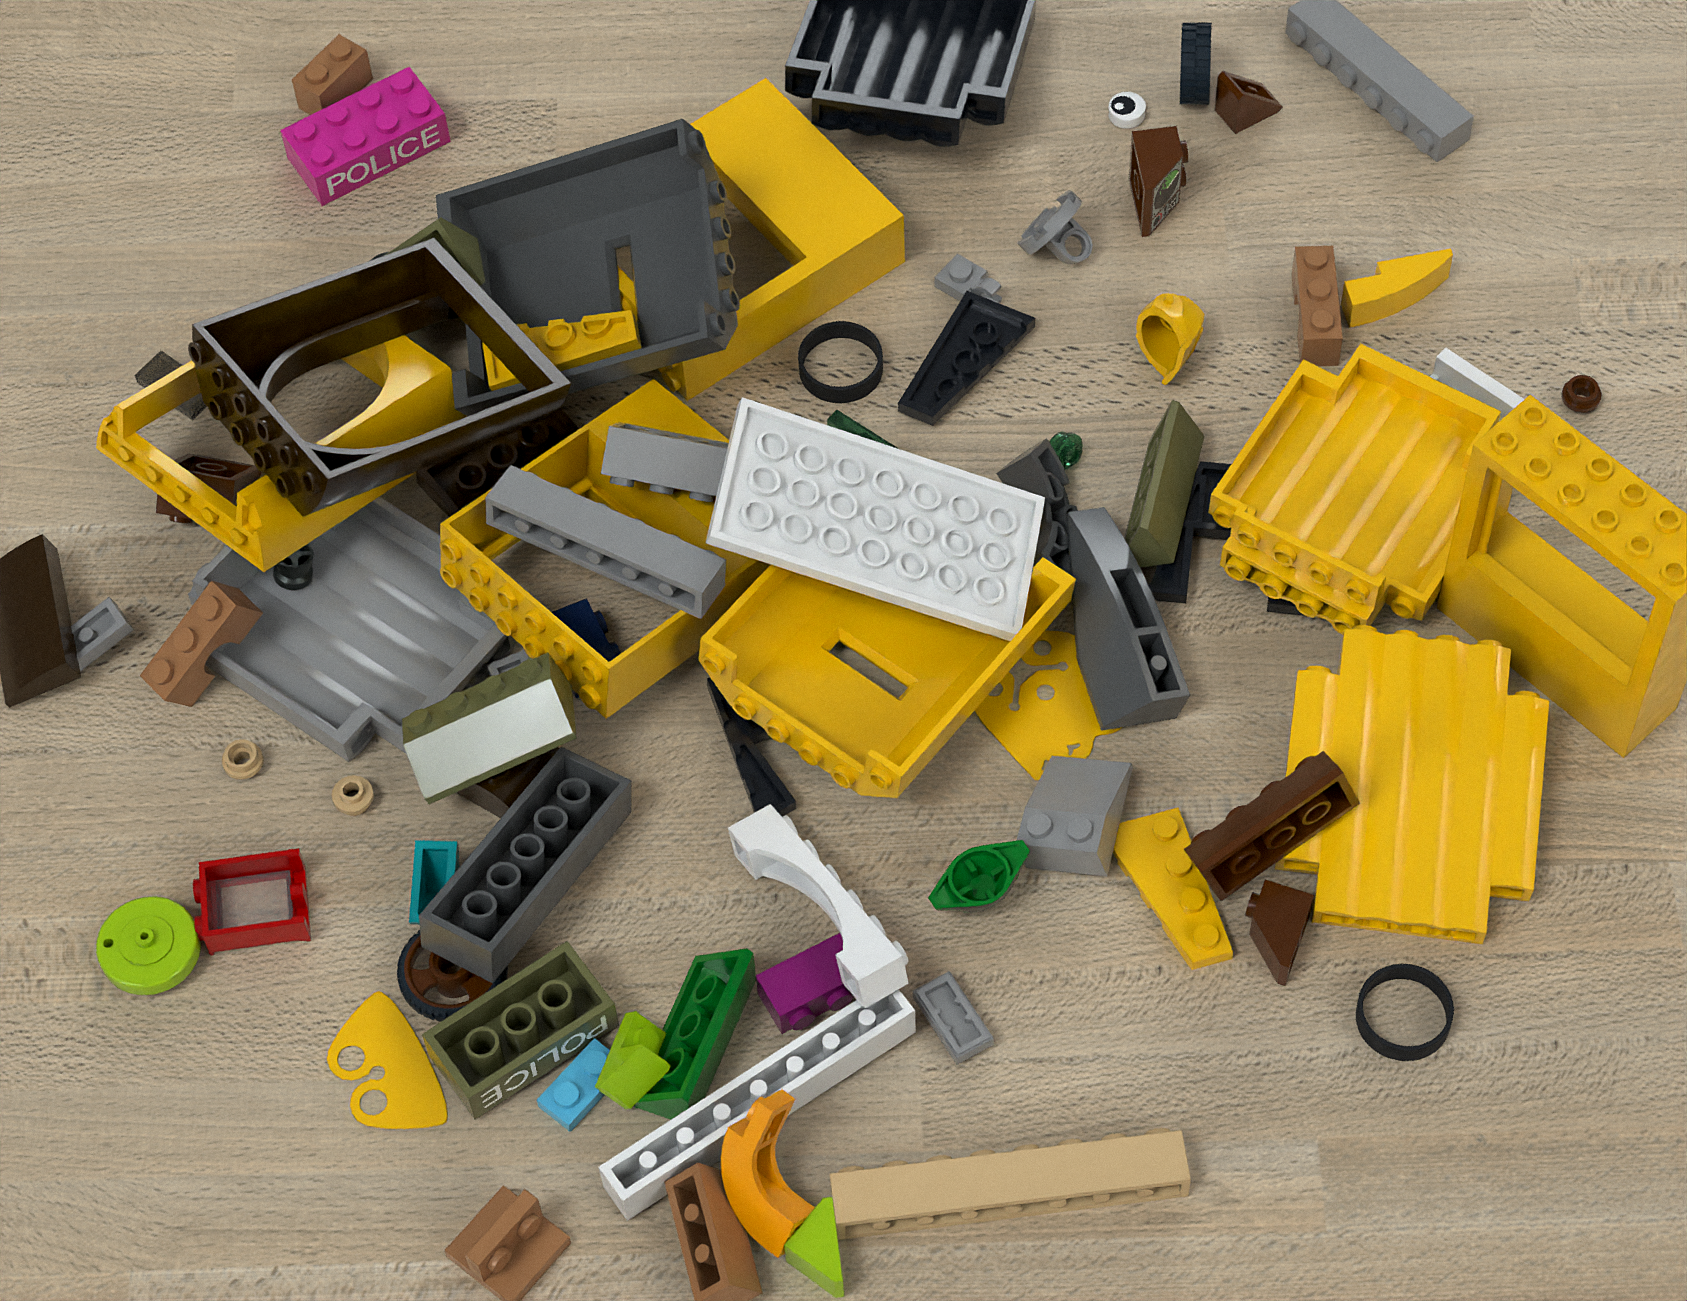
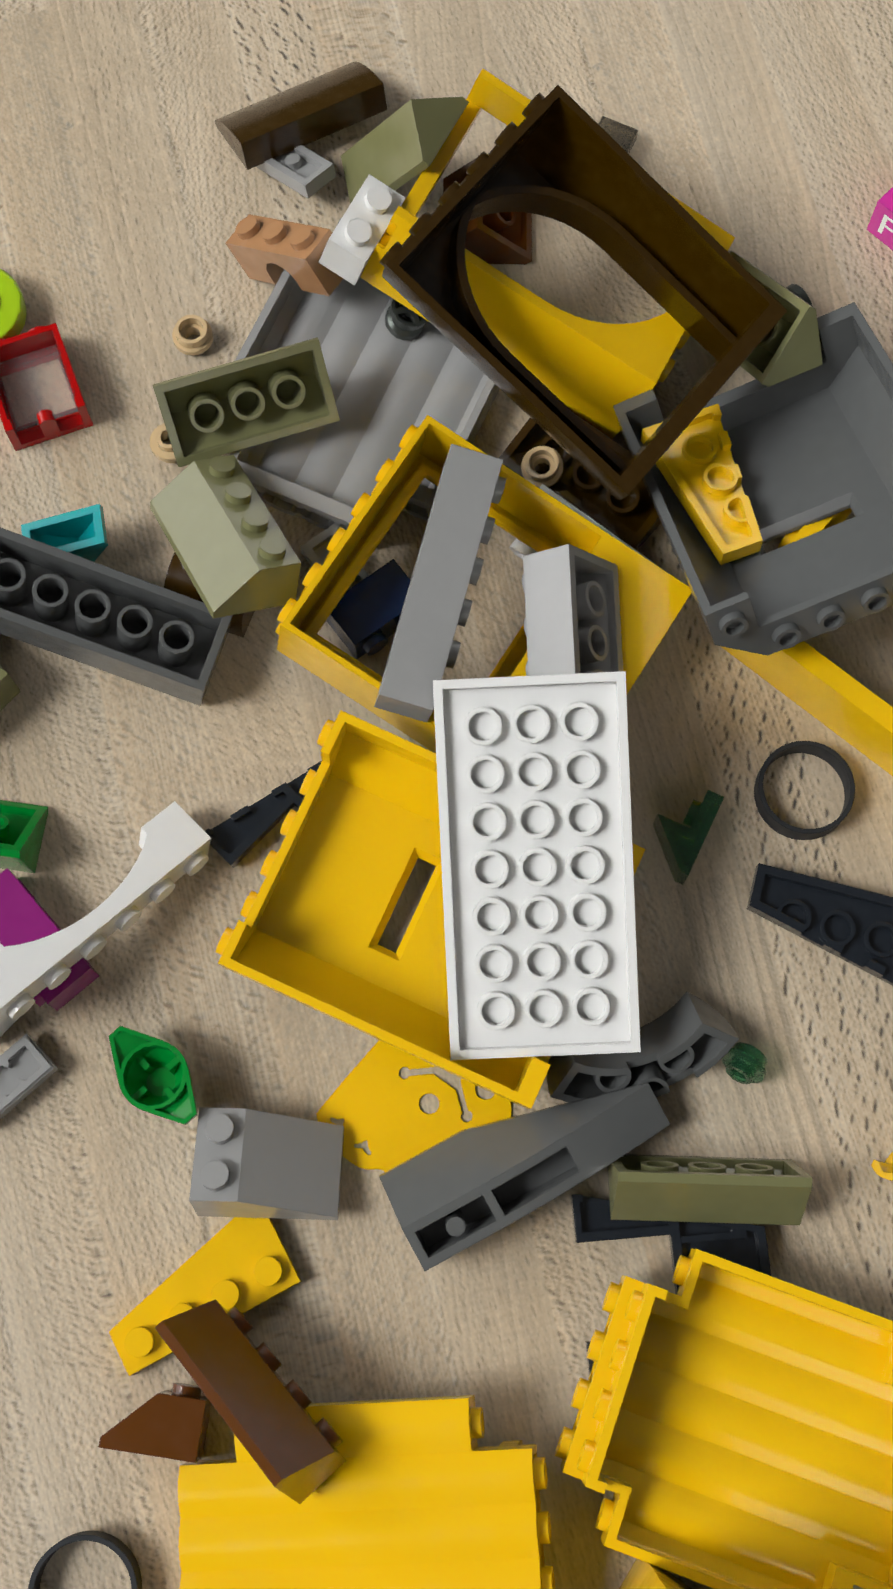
camera: 75 degrees right, 15 degrees up
none -> olive slope [153,337,340,467]
none -> white brick [319,174,405,286]
none -> olive slope [341,97,469,204]
none -> tan plate [521,446,563,488]

